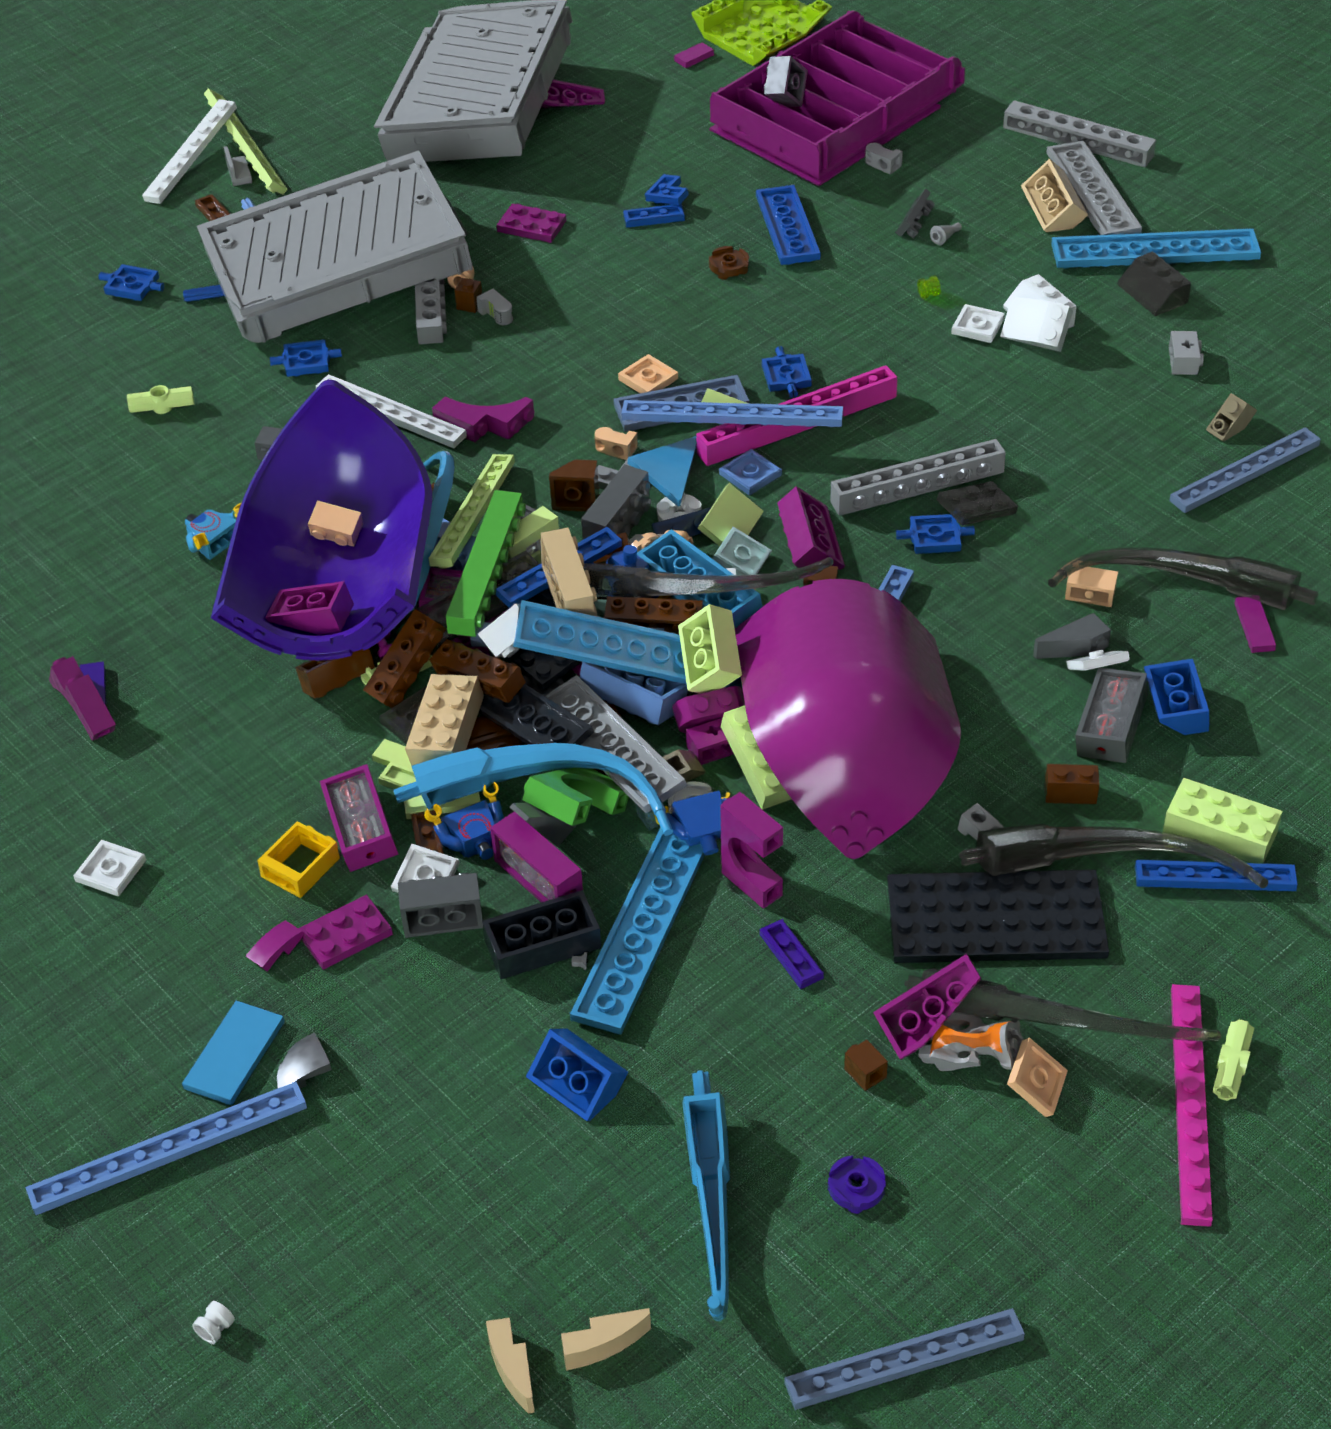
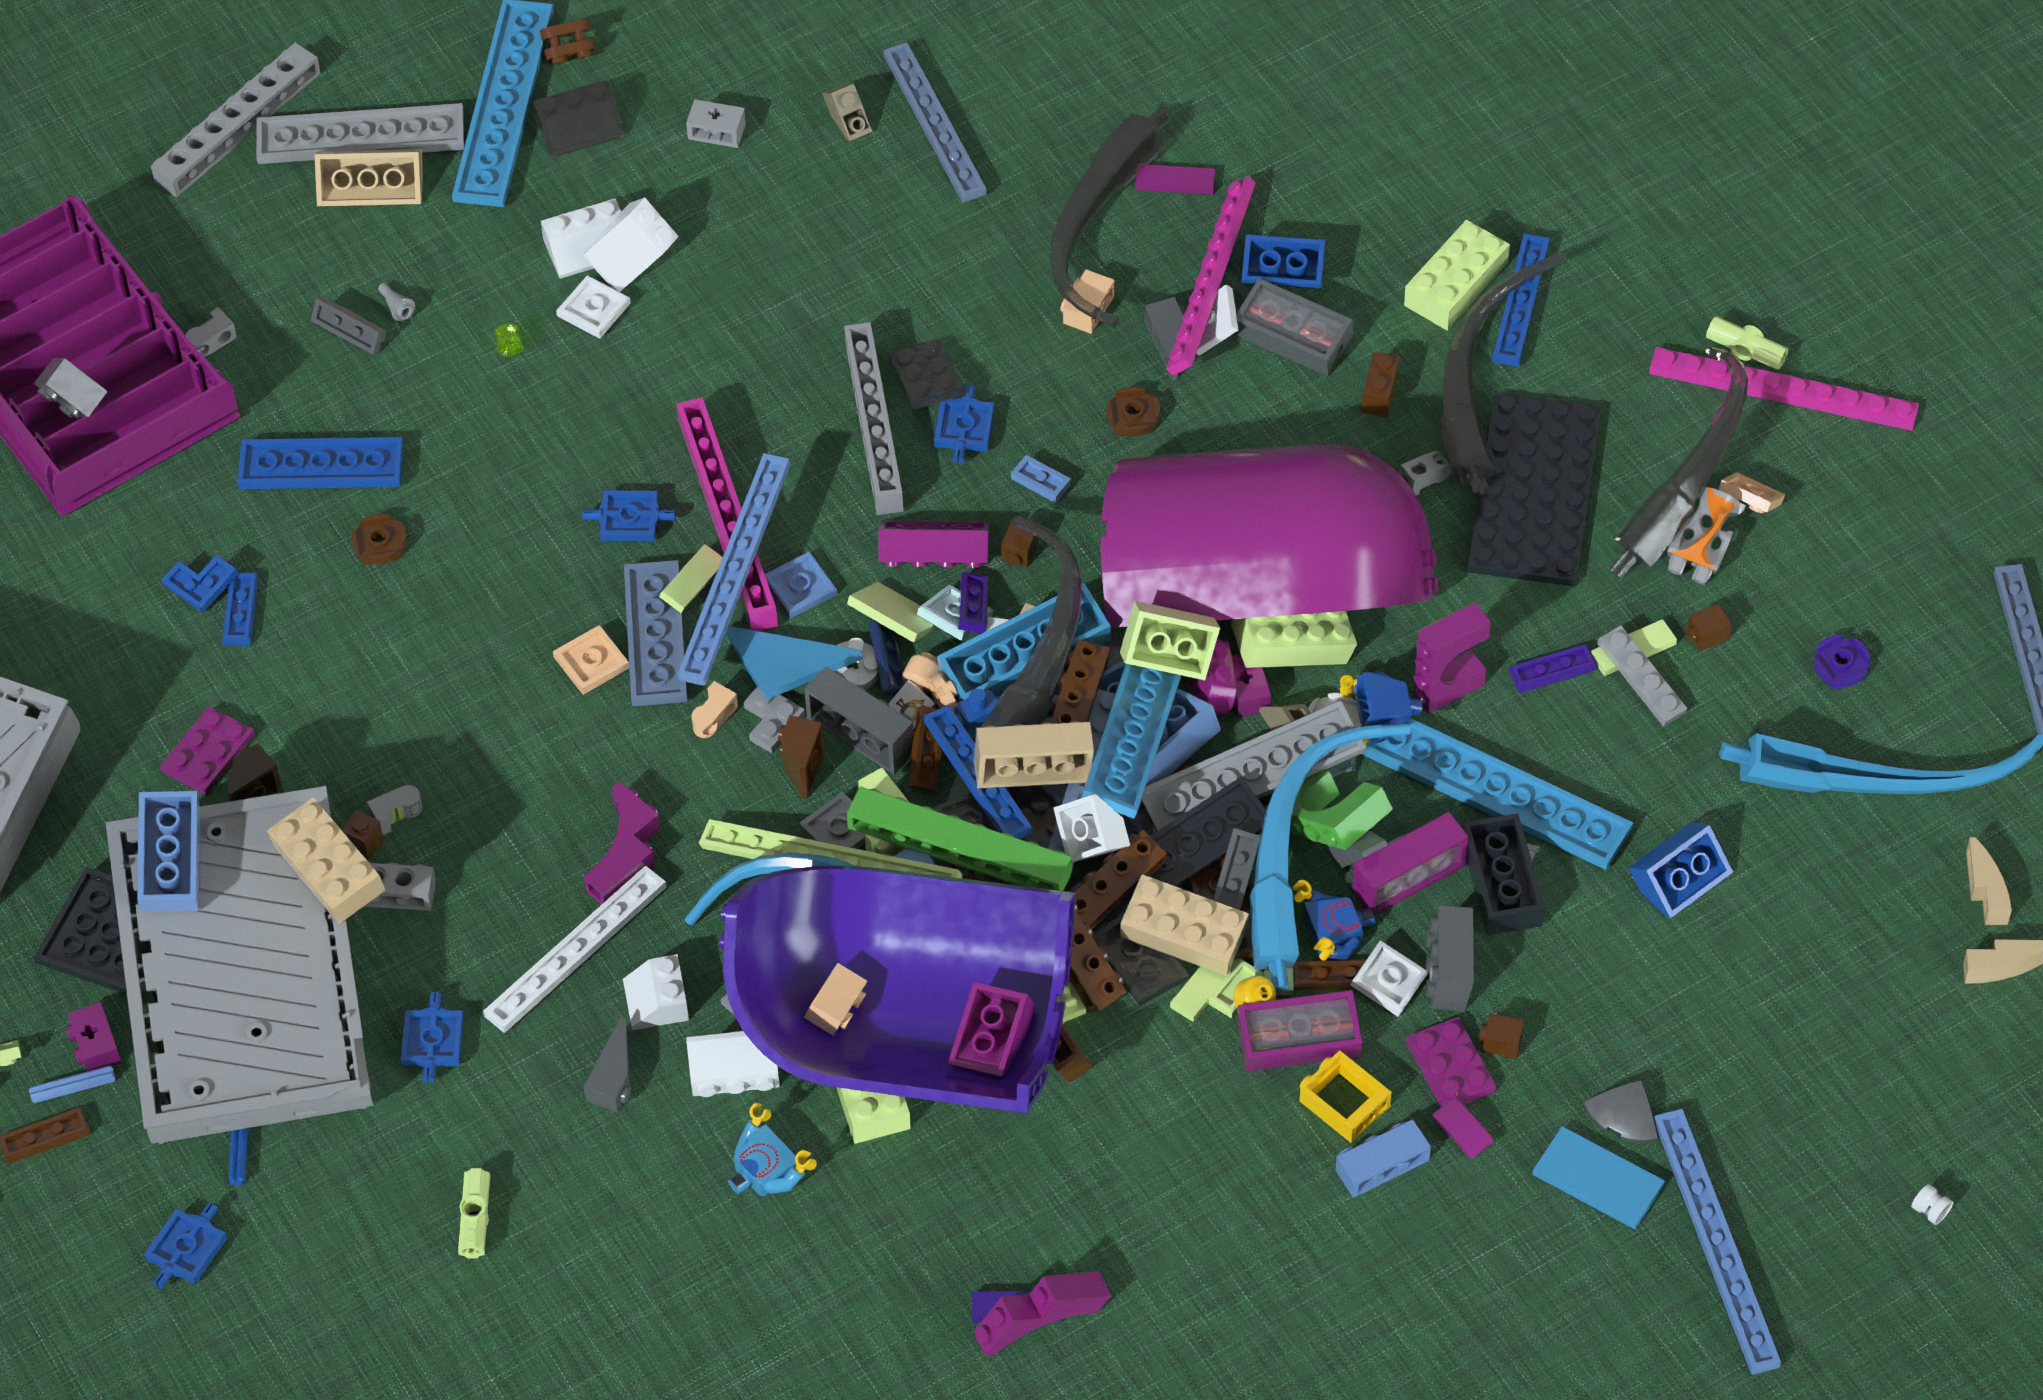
camera: 80 degrees left, 10 degrees up
white plate [74,840,146,897] -> none
magenta wedge [873,954,981,1060] -> none
none -> medium blue brick [137,791,200,912]
none -> dark brown slope [227,743,283,802]
none -> tan brick [267,797,385,924]
none -> reddish brown brick [539,19,596,65]
none -> dark purple tile [958,572,989,633]
none -> reddish brown plate [1106,387,1160,436]
none -> dark pink plate [1166,176,1255,376]
none -> dark grey plate [1213,828,1261,910]
none -> yellow head [1233,975,1276,1013]
none -> medium blue brick [1336,1120,1431,1198]
none -> reddish brown brick [1479,1013,1524,1059]
none -> yellowish green tile [1591,619,1677,676]
none -> light grey plate [1597,625,1687,727]

